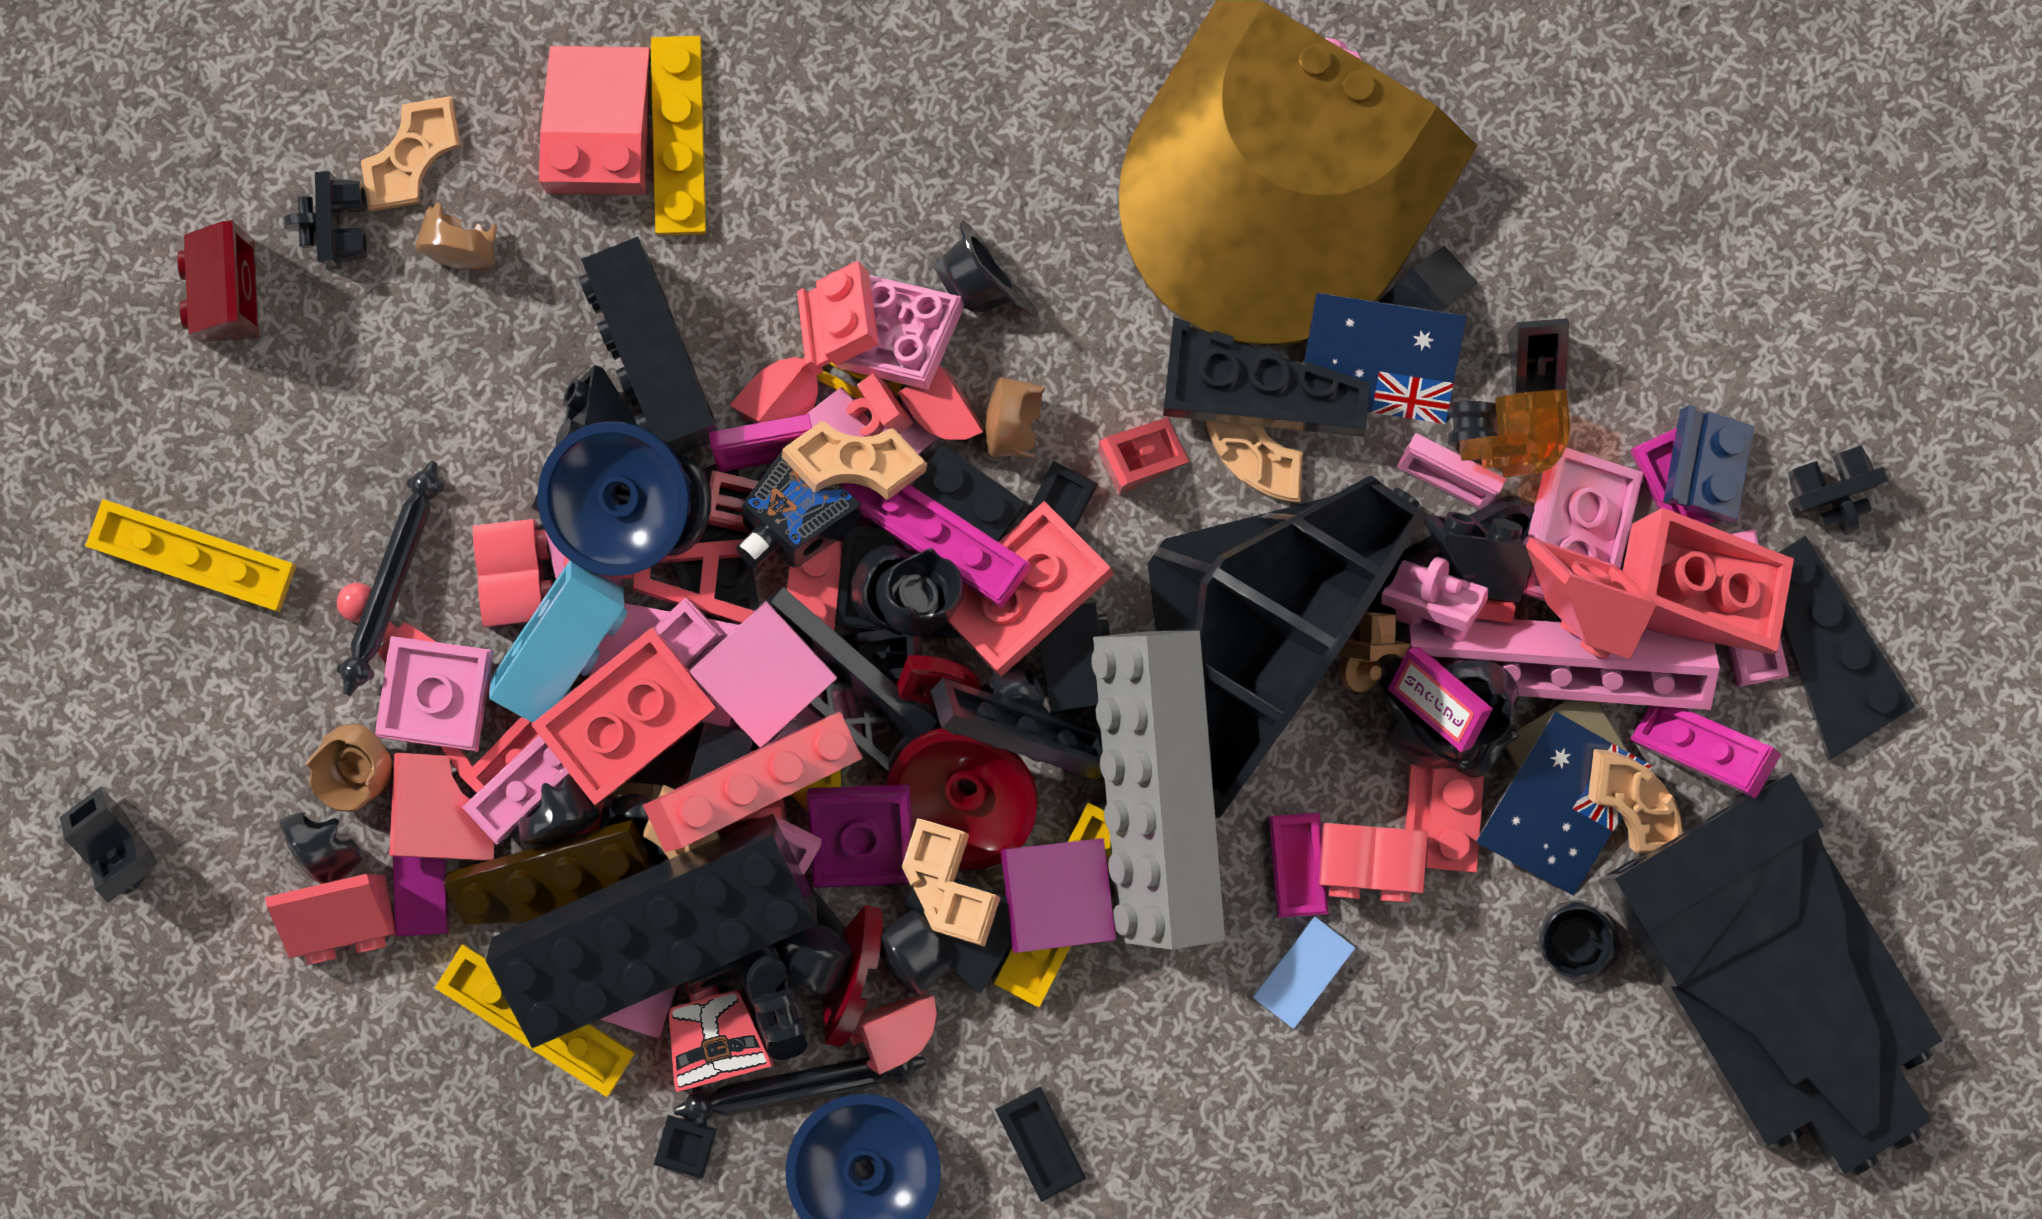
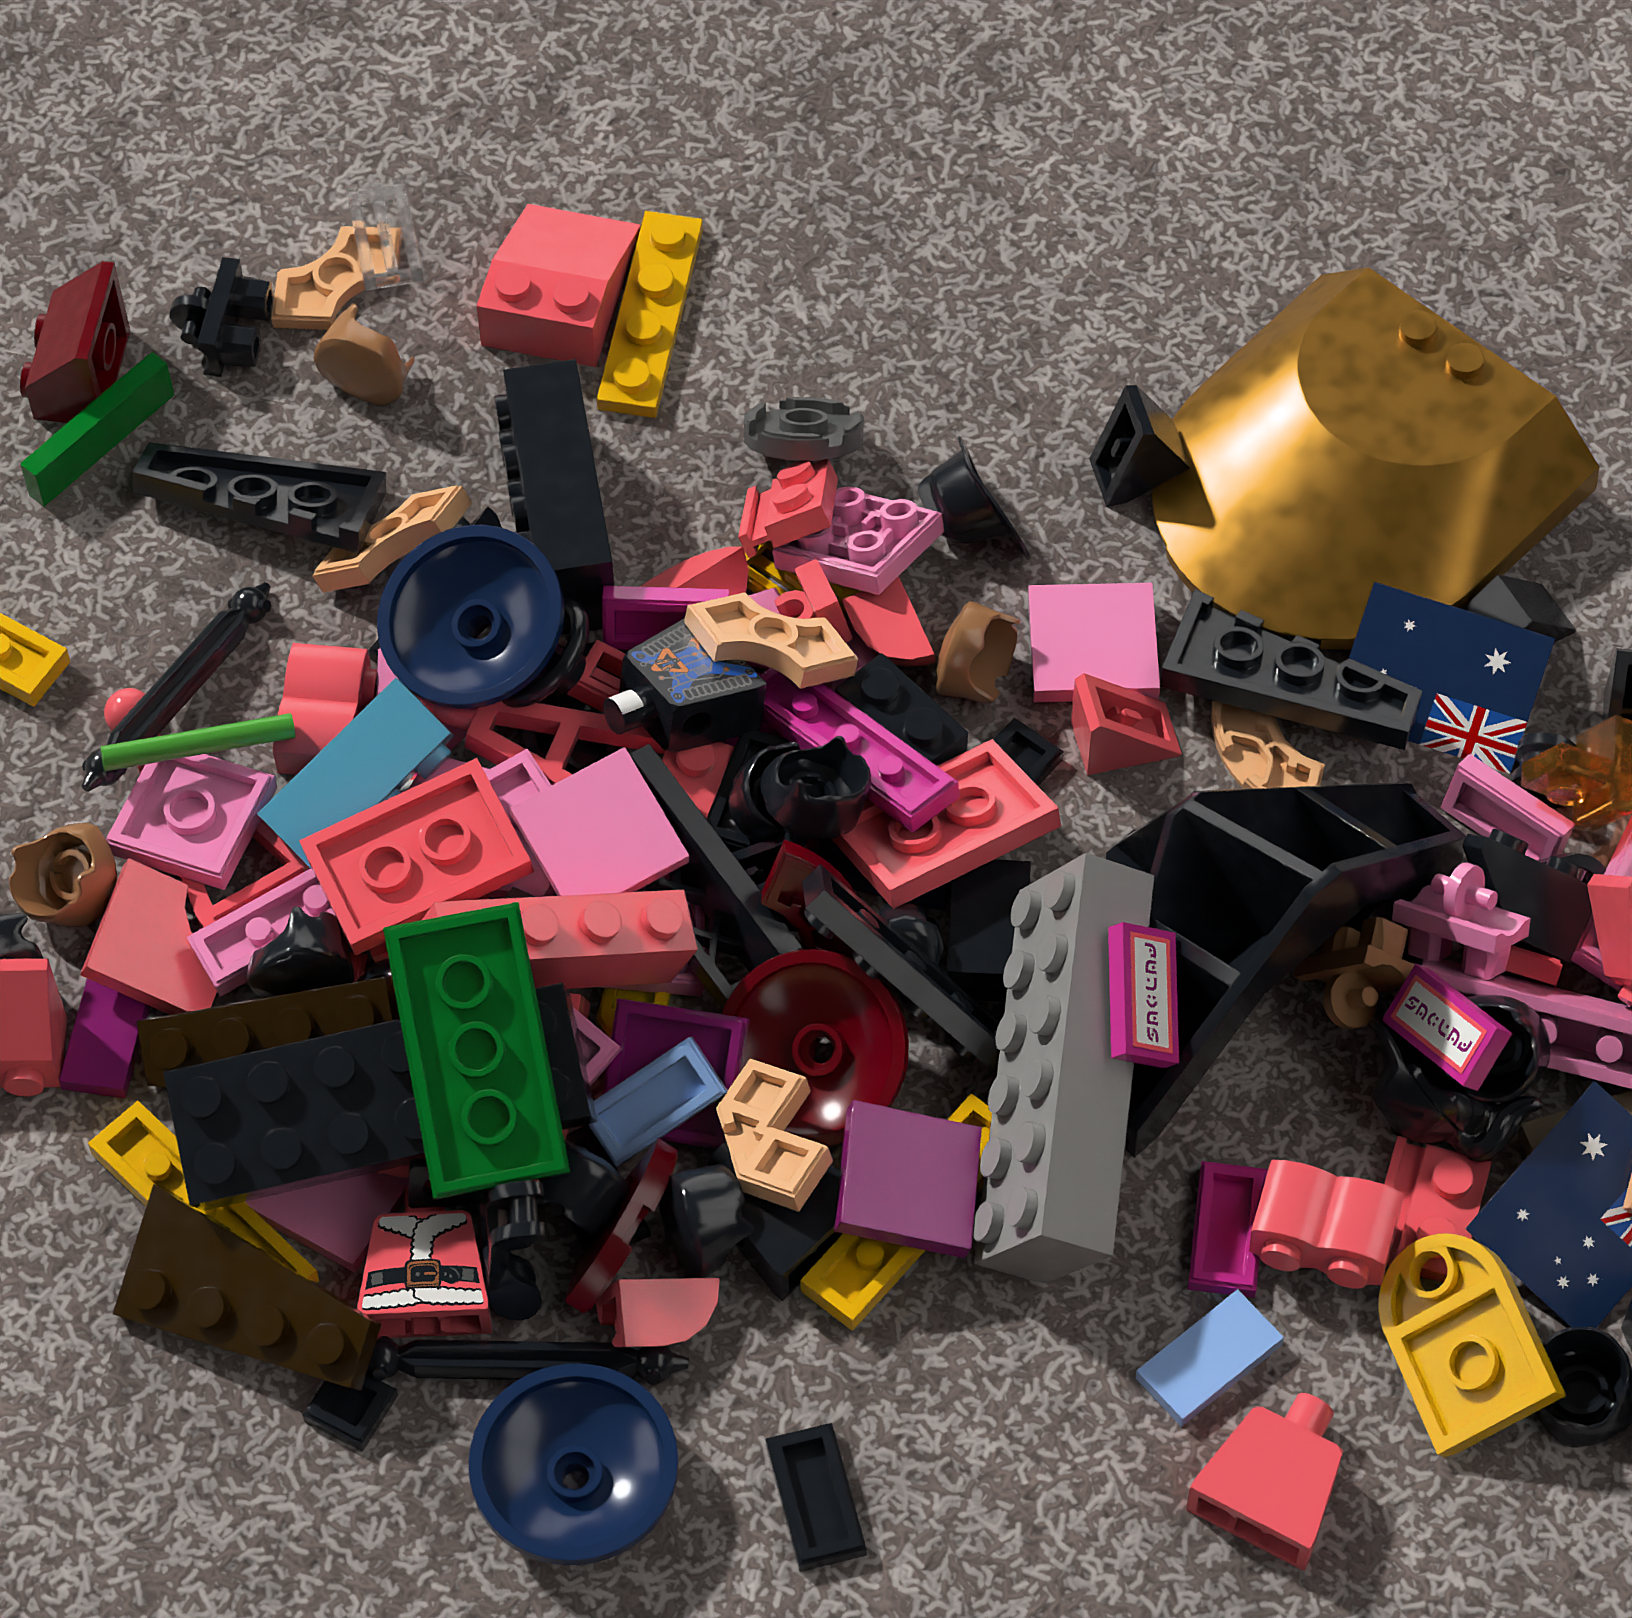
camera: 15 degrees right, 25 degrees down
none -> green tile [20,352,174,507]
none -> bright green bar [100,713,295,772]
none -> dark brown wing [112,1184,381,1391]
none -> black wing [132,442,386,554]
none -> light nougat tile [312,485,472,593]
none -> clear tile [345,176,424,291]
none -> green tile [383,902,570,1200]
none -> light blue tile [588,1037,728,1167]
none -> dark grey tile [744,397,864,461]
none -> bright pink tile [1028,583,1160,702]
none -> black slope [1089,385,1191,507]
none -> tile [1108,922,1179,1068]
none -> coral torso [1186,1393,1343,1571]
none -> yellow tile [1378,1233,1566,1457]

